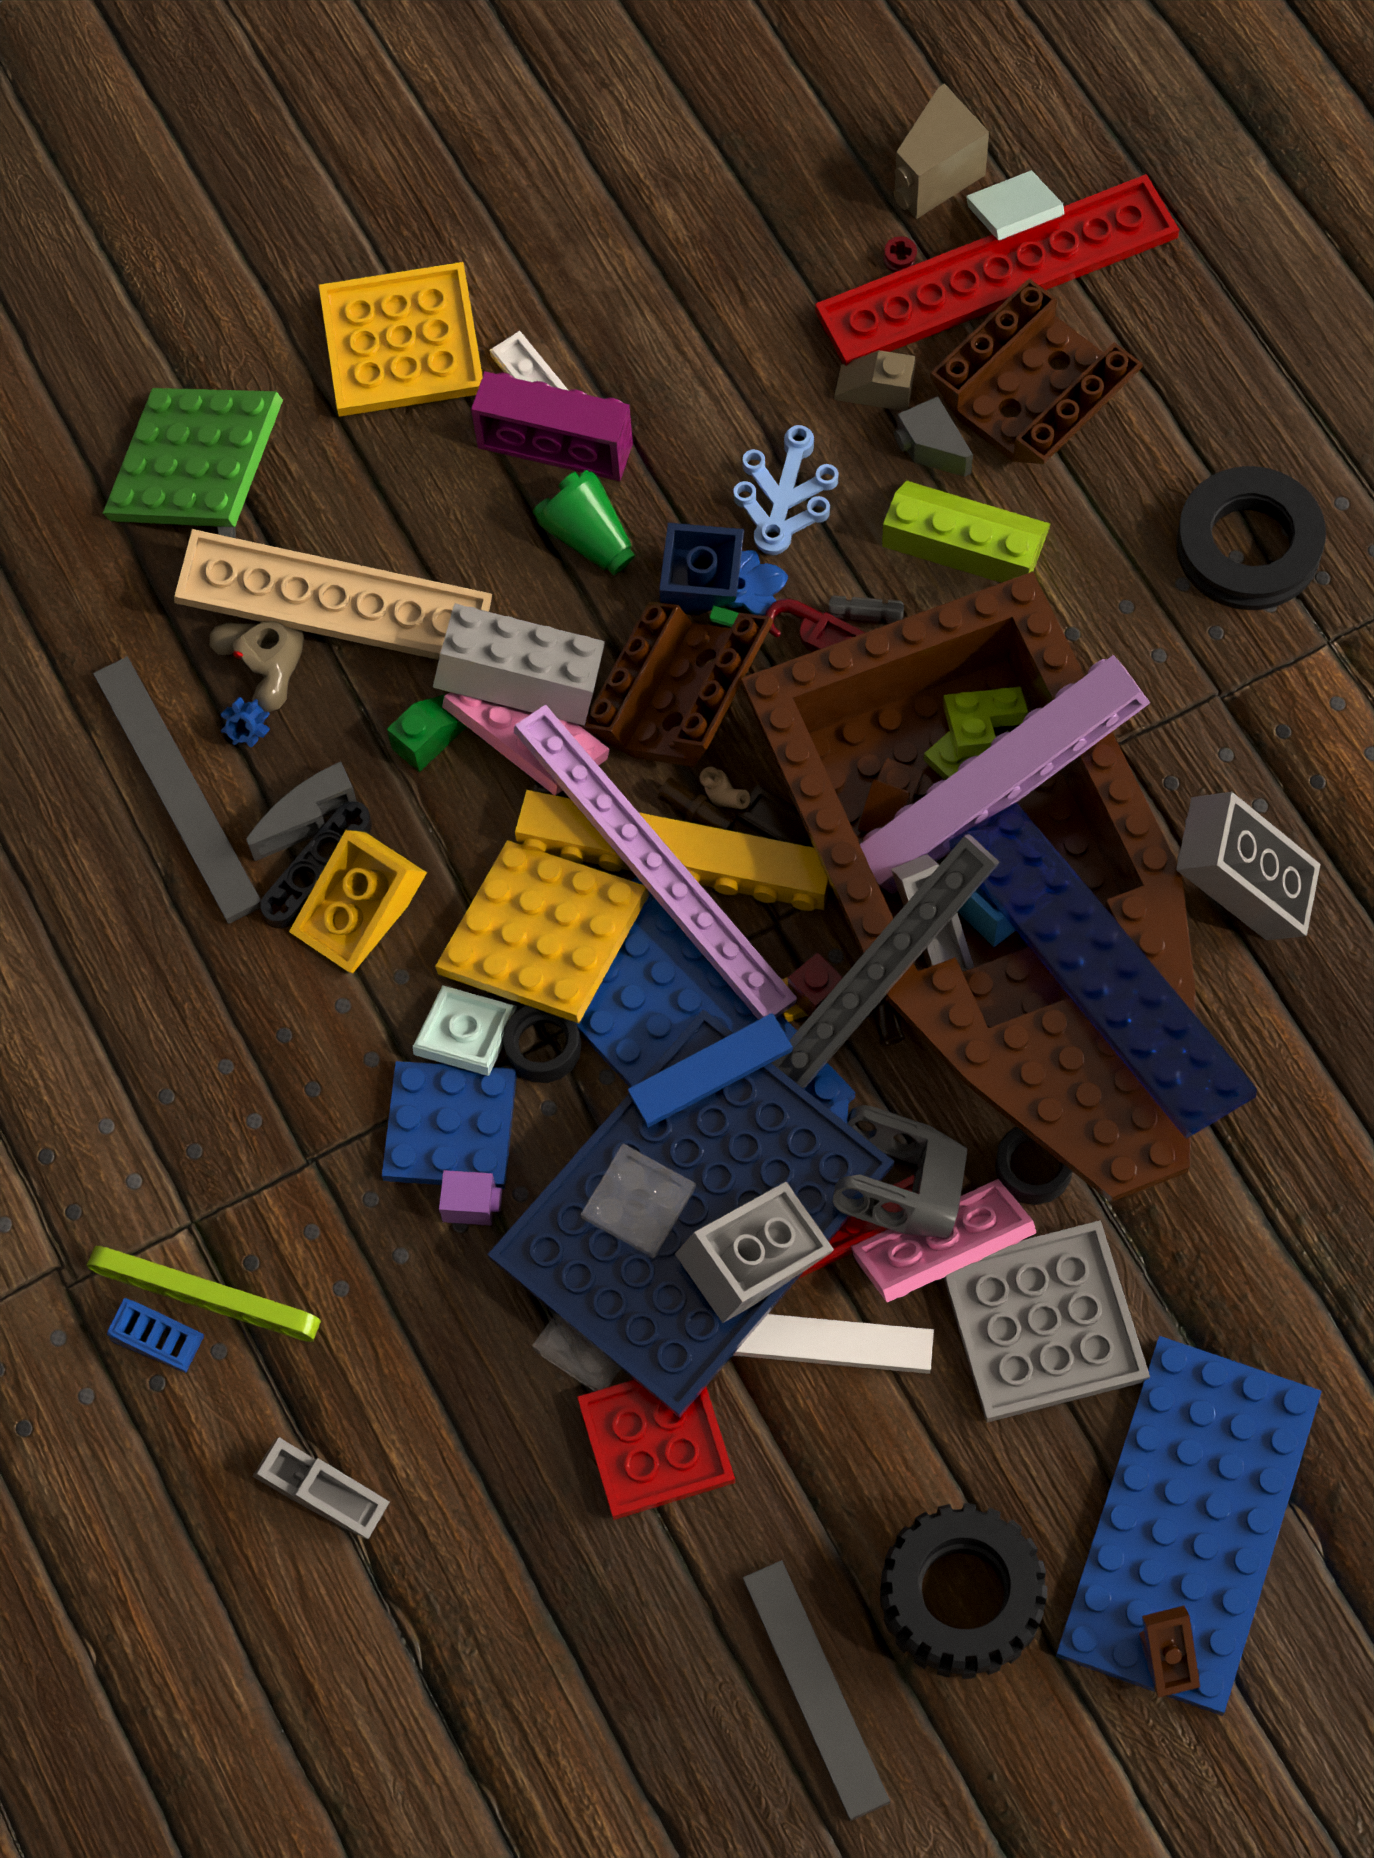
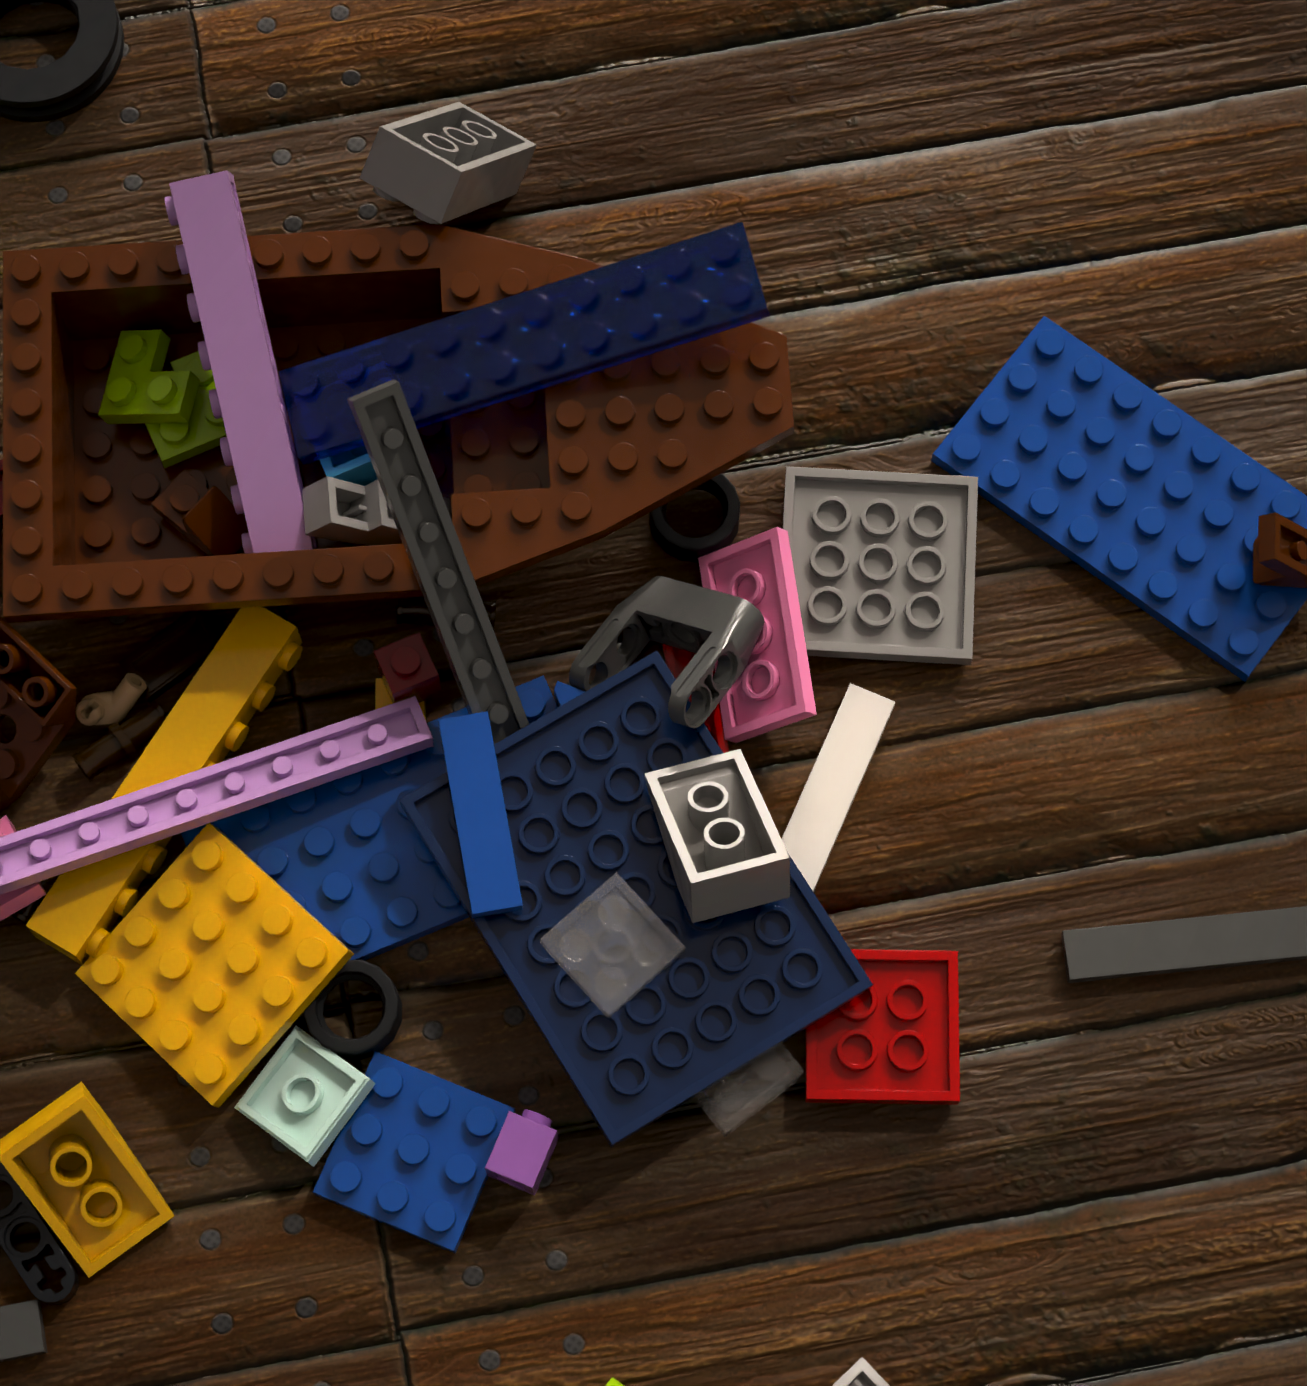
camera: 75 degrees left, 5 degrees up
black tyre [880,1503,1048,1679] -> none

